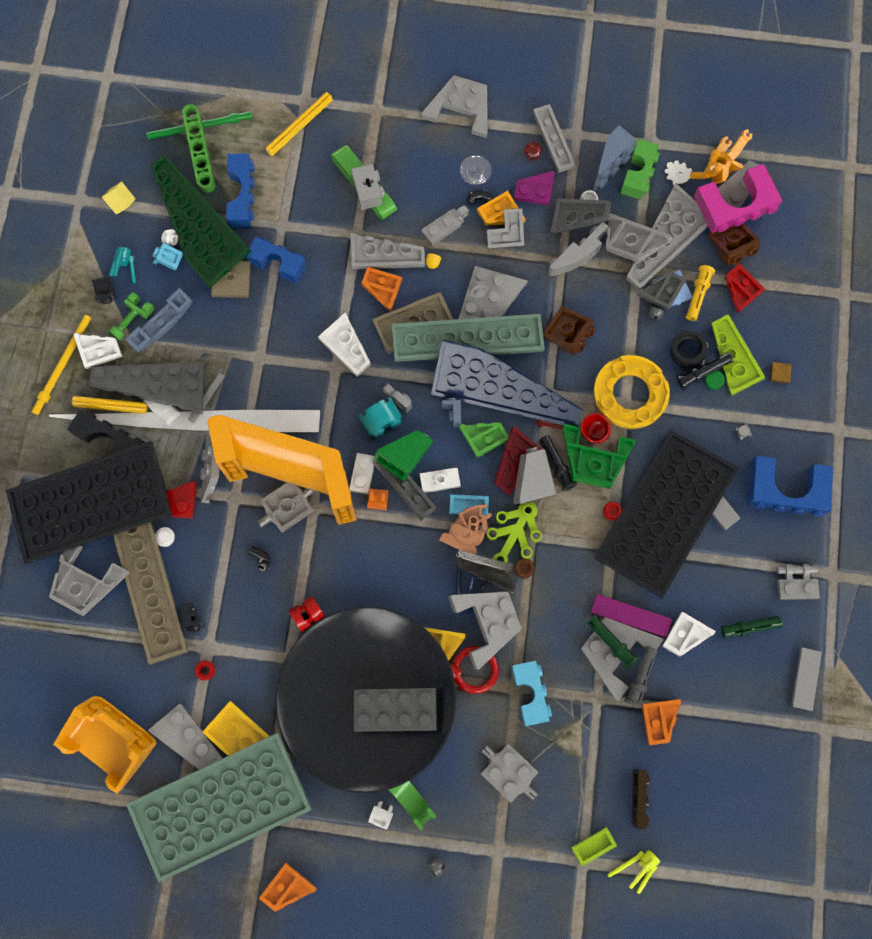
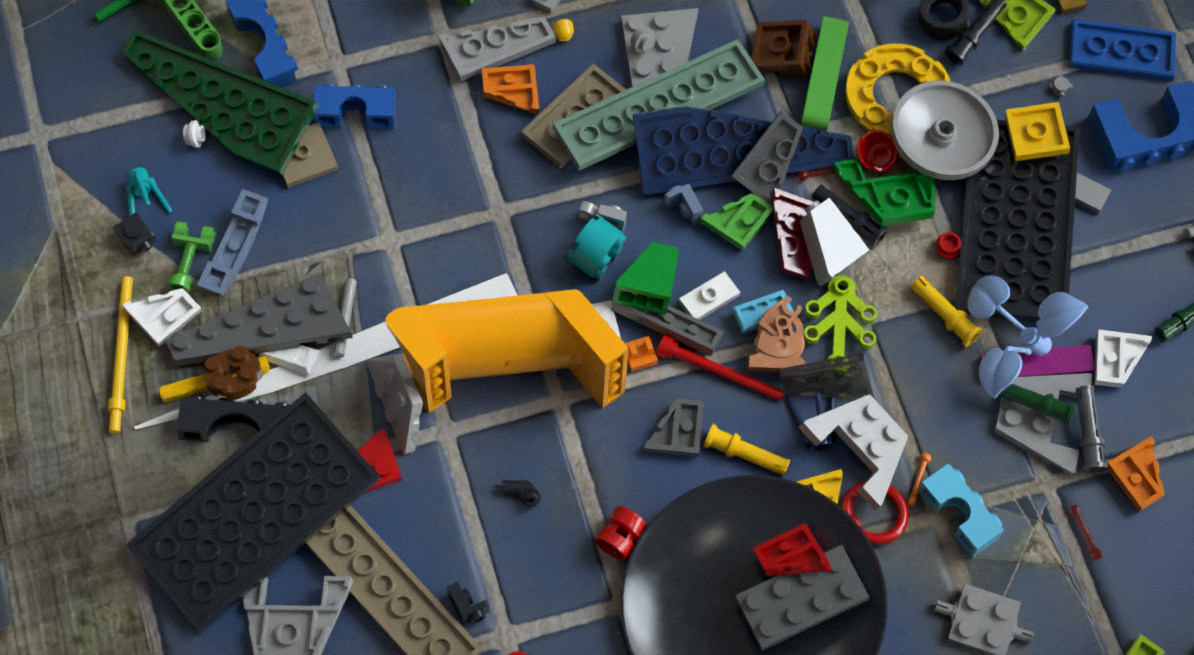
camera: 25 degrees left, 10 degrees down
light yellow panel [102,181,135,214] -> none
medium azure bracket [152,243,183,271] -> none
white plate [155,527,175,547] -> none
light grey plate [257,483,315,533] -> none
white wing [318,313,371,377] -> none
reddish brown tile [515,558,535,579] -> none
dark brown hinge [632,769,649,830] -> none
green tile [704,371,725,390] -> none
none -> reddish brown plate [204,346,262,400]
none -> dark grey wing [644,398,704,457]
none -> red piece [656,334,784,401]
none -> yellow pin [703,424,790,477]
none -> dark grey wing [731,111,803,205]
none -> red wing [753,523,832,576]
none -> bright green beam [801,16,849,131]
none -> light grey dish [891,81,999,180]
none -> orange hinge [908,453,931,507]
none -> yellow pin [910,276,983,347]
none -> light blue plant [968,276,1088,399]
none -> yellow plate [1005,102,1070,161]
none -> blue tile [1068,19,1176,81]
none -> clear red hinge [1069,505,1102,560]

